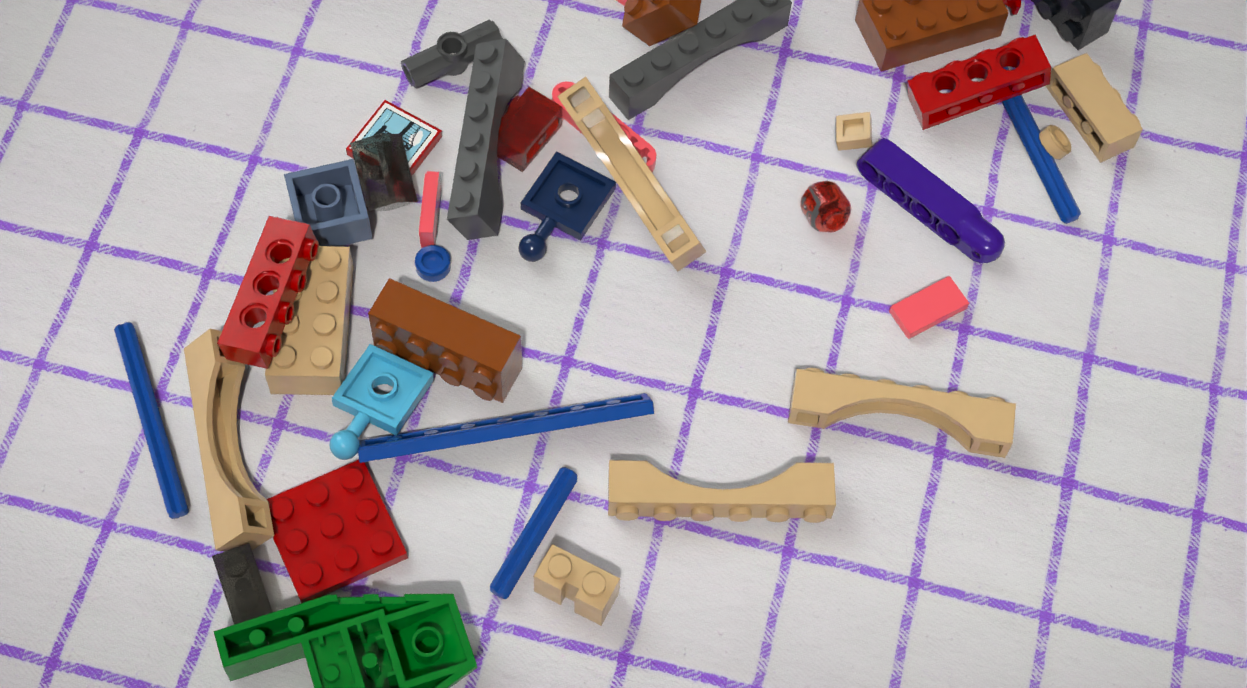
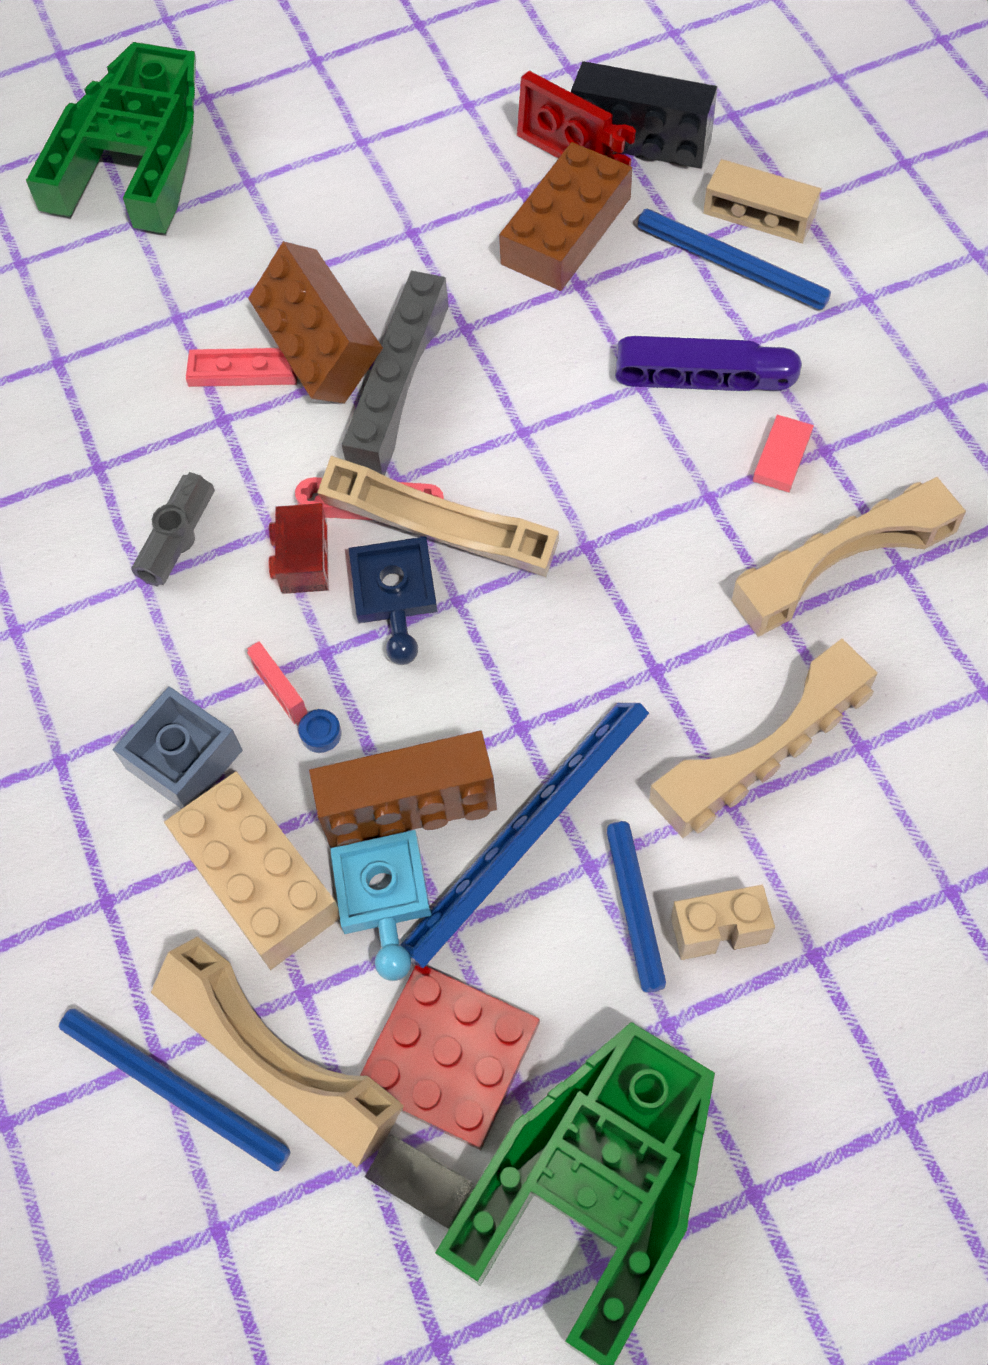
camera: 30 degrees left, 0 degrees up
red brick [217,216,319,369] -> none
tile [346,100,442,186] -> none
clear smoke brick [350,133,418,212] -> none
dark grey arch [447,38,525,240] -> none
clear red head [800,181,852,232] -> none
tan plate [836,112,872,151] -> none
red brick [907,34,1051,130] -> none
tan tile [1039,125,1071,160] -> none

